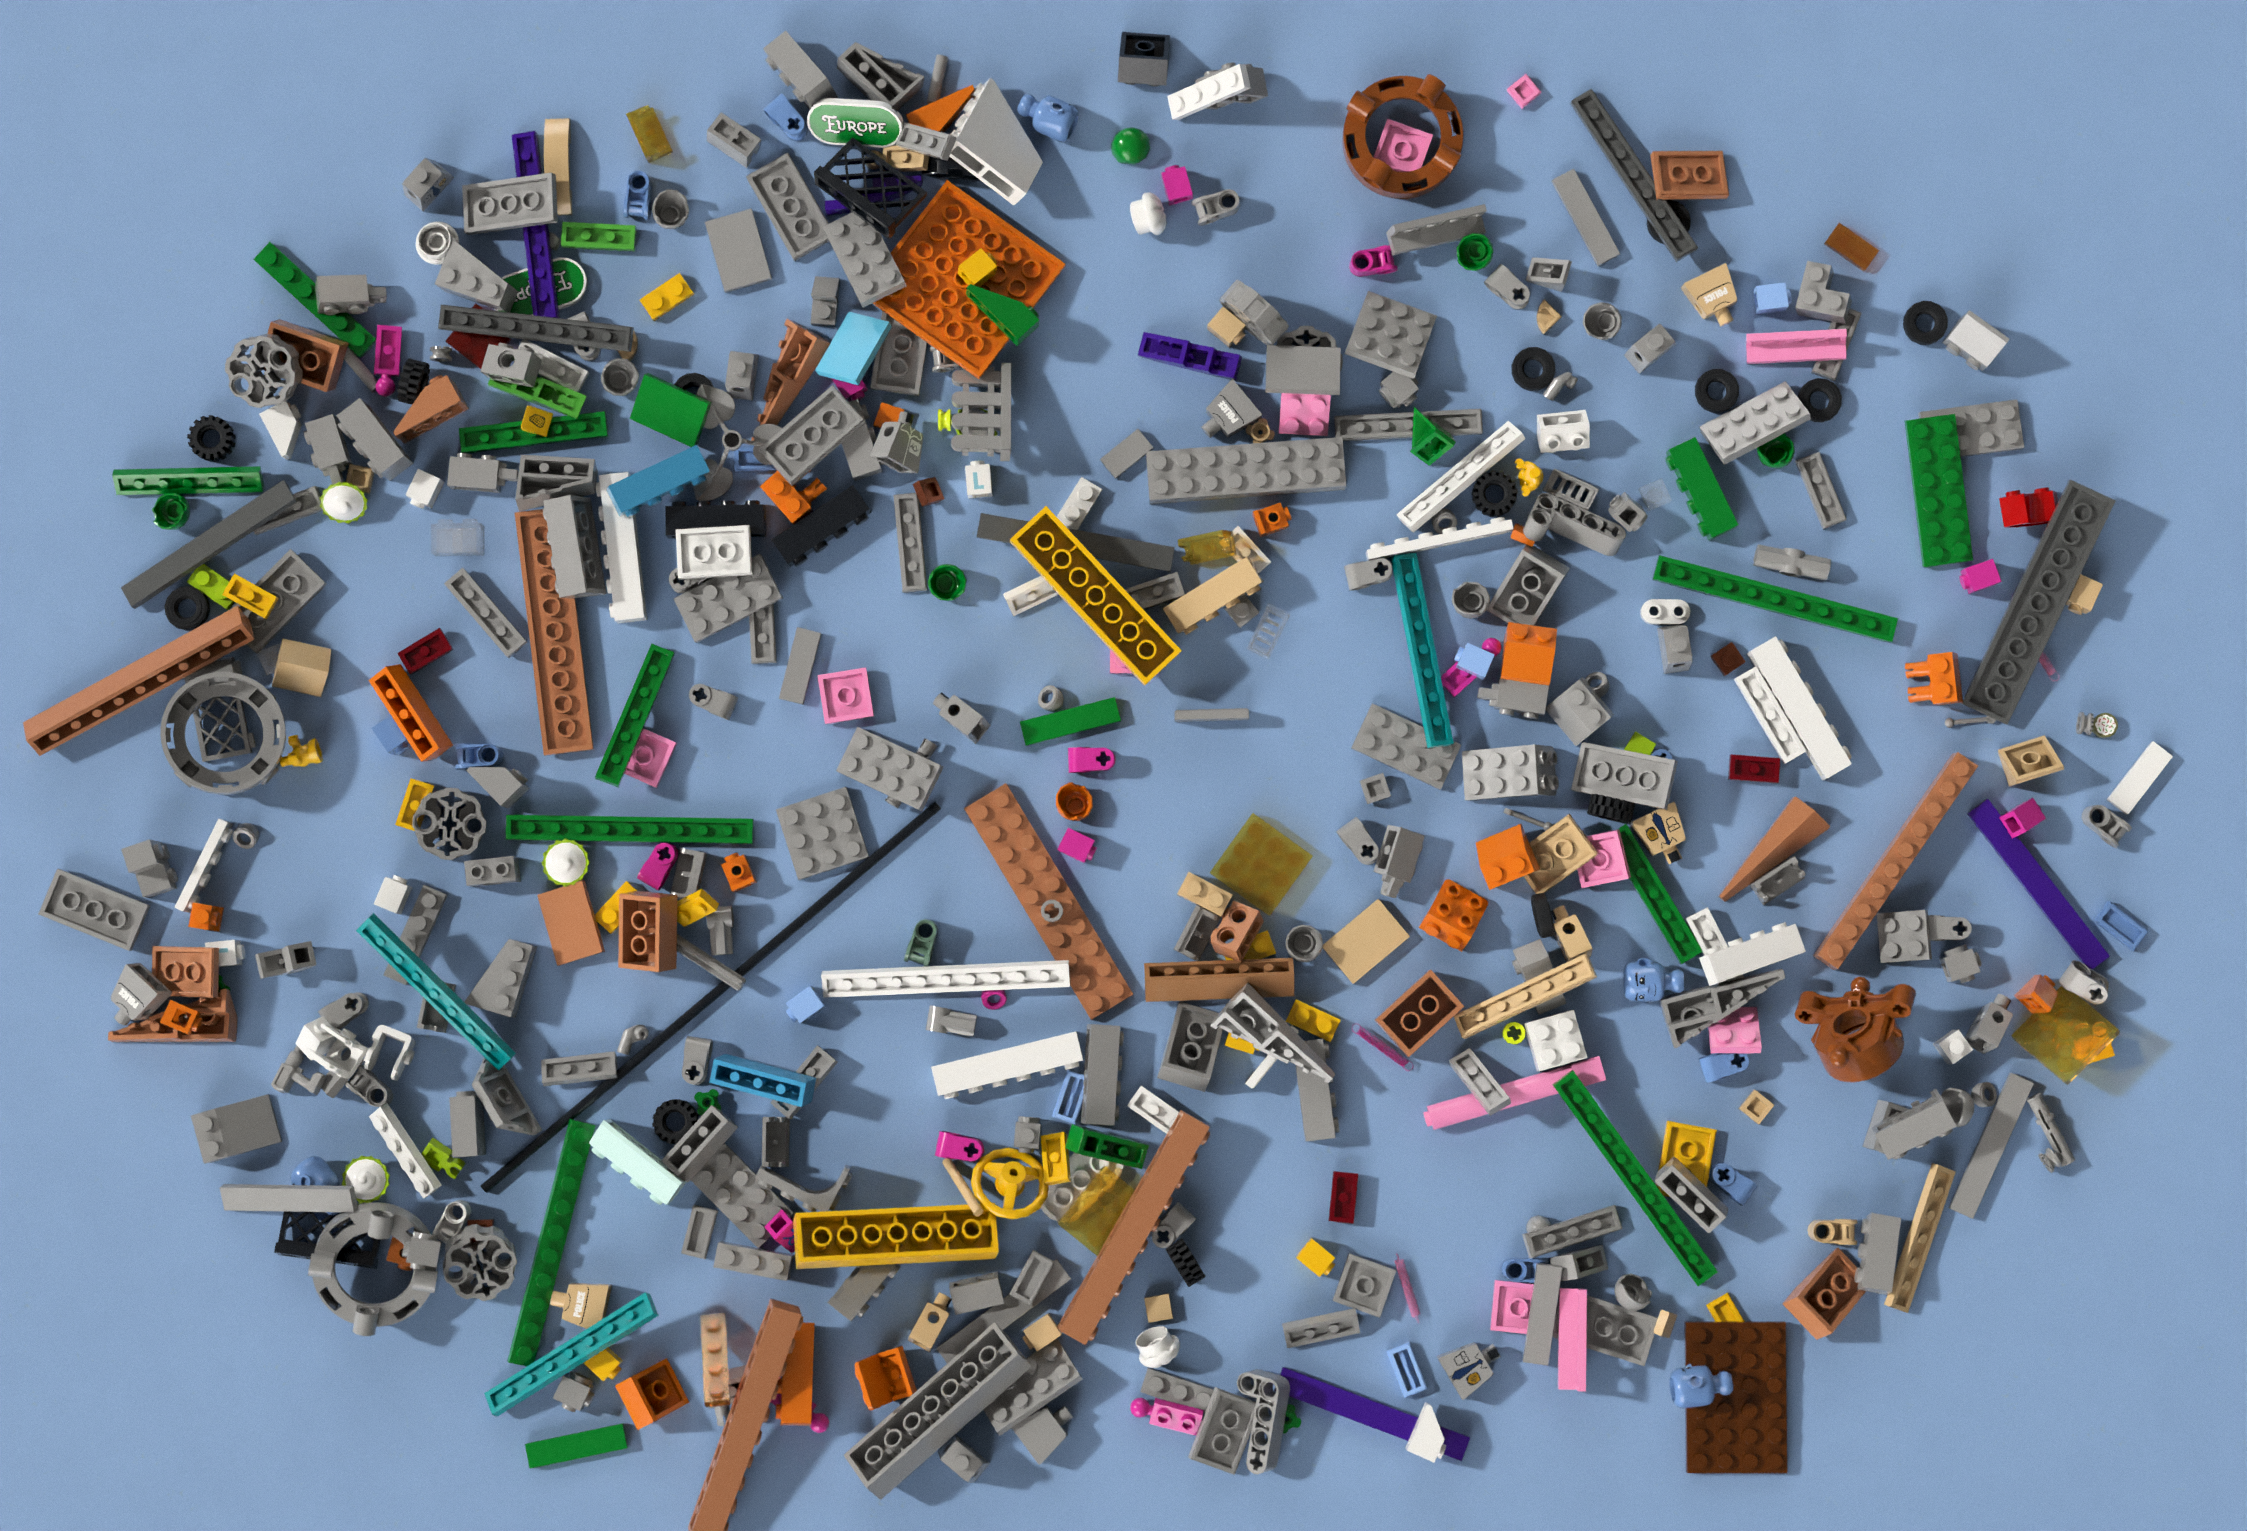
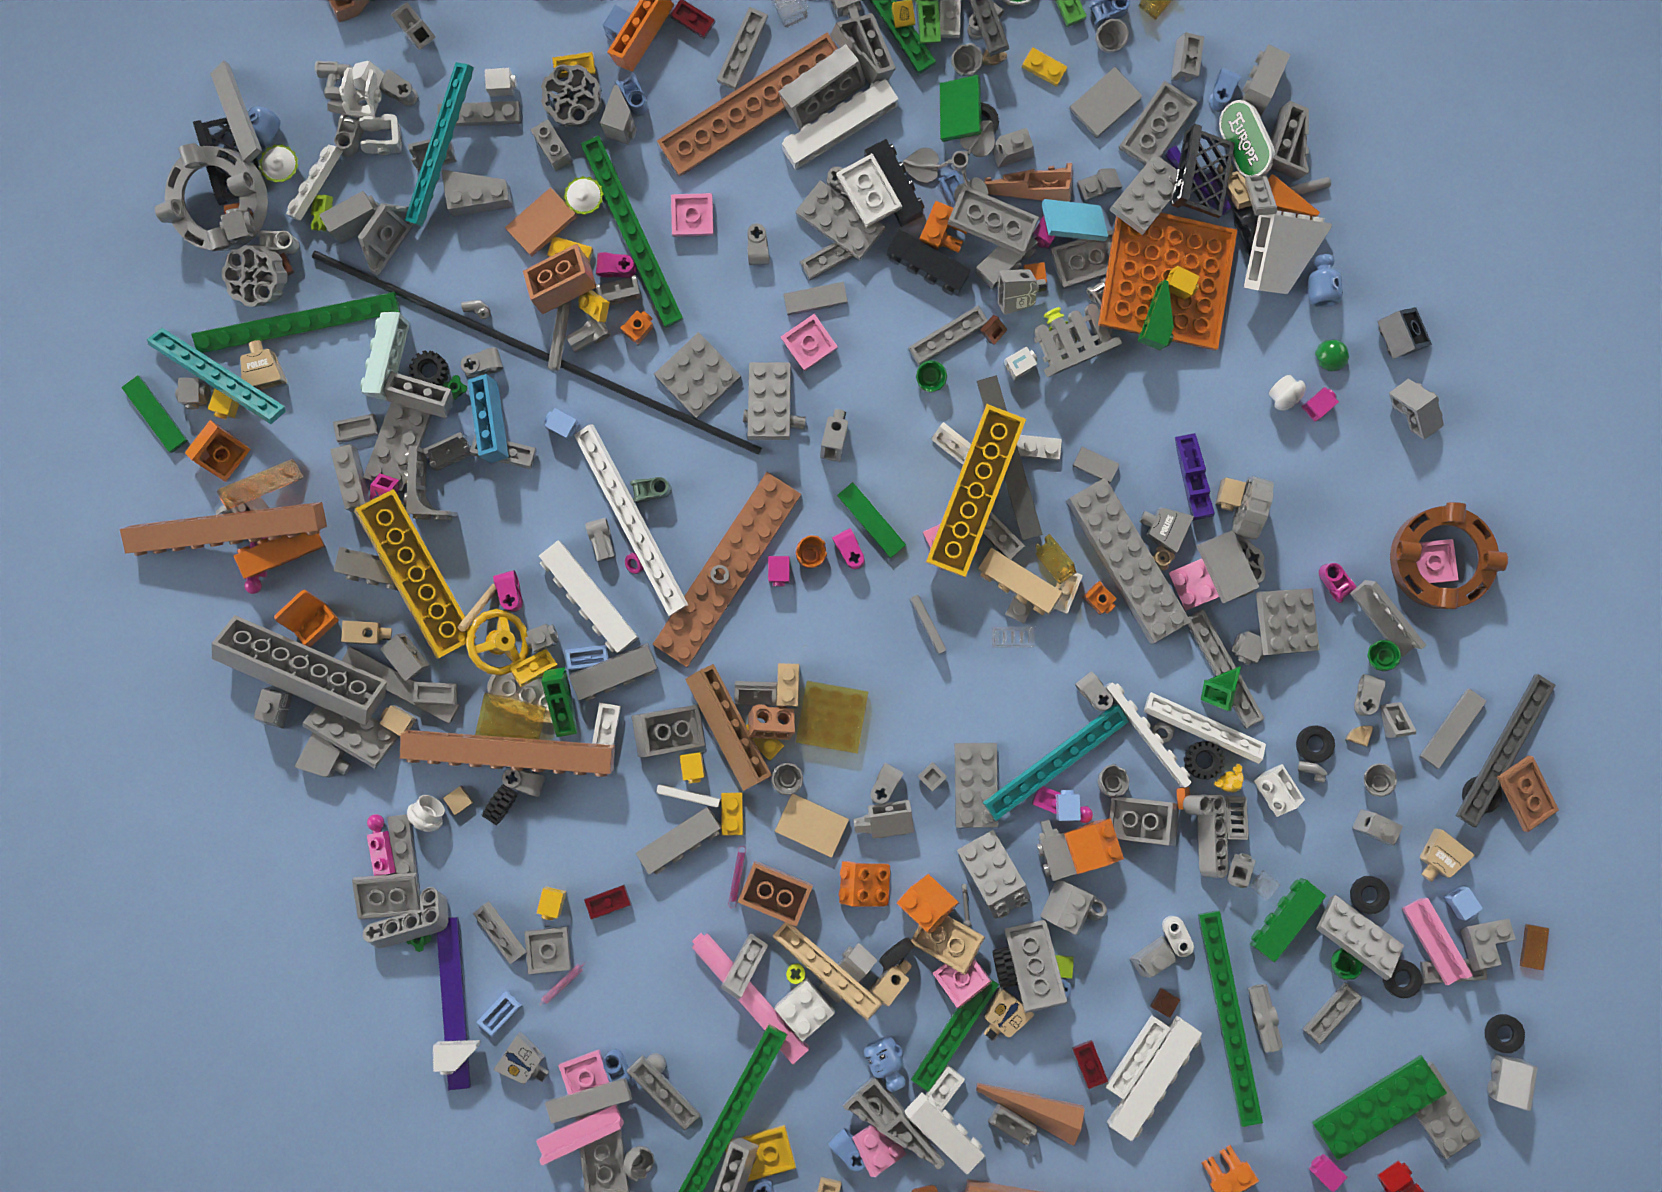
camera: 60 degrees right, 0 degrees up
light grey slope [191,1094,282,1164] -> none
light grey plate [541,1051,618,1086] -> none
green plate [595,644,675,788] -> none
dark azure brick [606,445,710,517] -> none
light grey piece [1038,685,1064,711] -> none
white plate [1168,64,1251,120] -> none
light grey piece [1191,189,1240,226] -> none
light grey wedge [1211,983,1335,1083] -> none
bright pink tile [1507,74,1541,109] -> none
light grey slope [1549,1245,1608,1281] -> none

